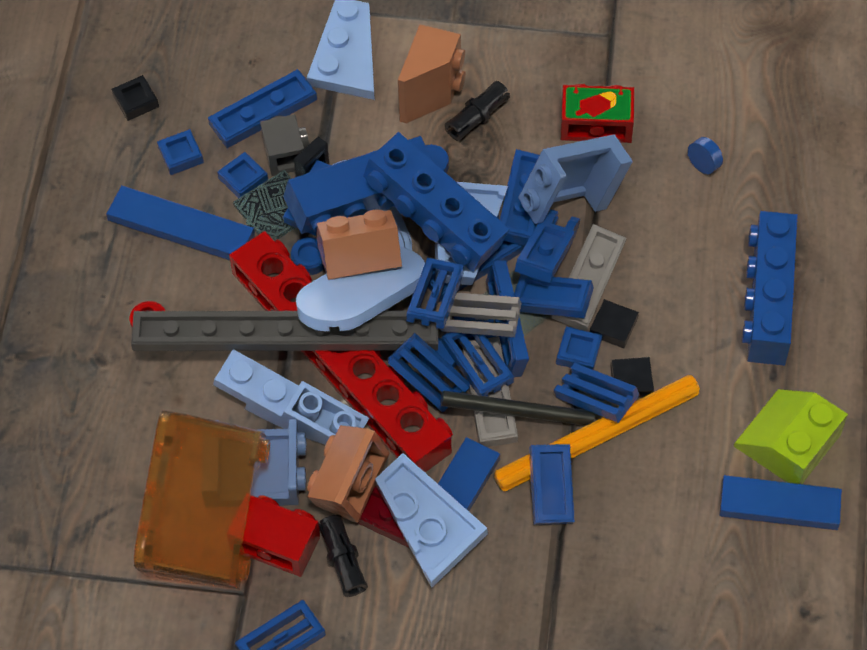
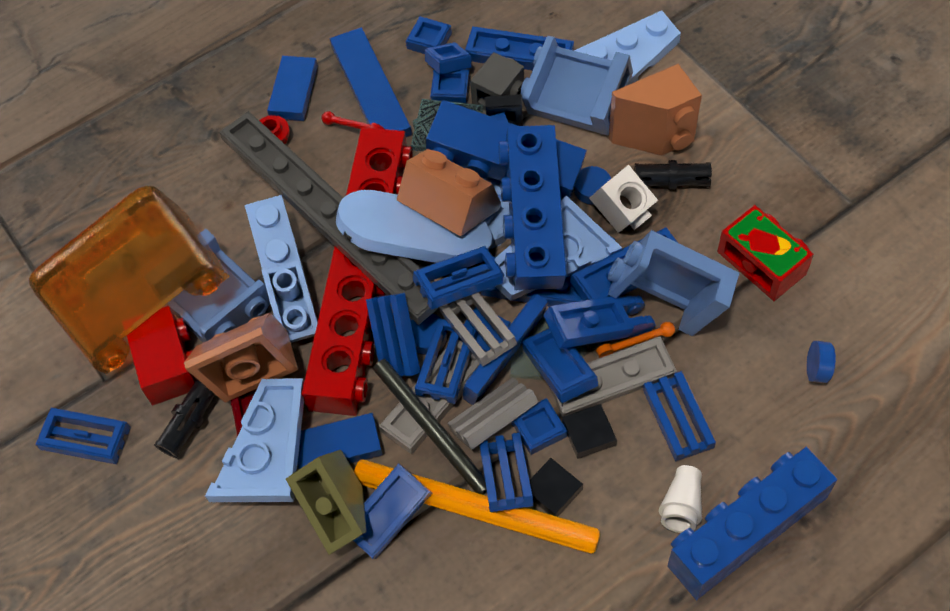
camera: 50 degrees right, 0 degrees up
none -> blue tile [267,56,318,121]
none -> olive slope [286,449,366,555]
none -> red hinge [321,111,384,130]
none -> blue tile [424,42,471,74]
none -> light grey tile [447,377,538,449]
none -> medium blue panel [520,36,633,136]
none -> white brick [589,165,658,233]
none -> orange hinge [596,322,675,358]
none -> blue tile [643,371,716,462]
none -> white cone [659,465,702,533]

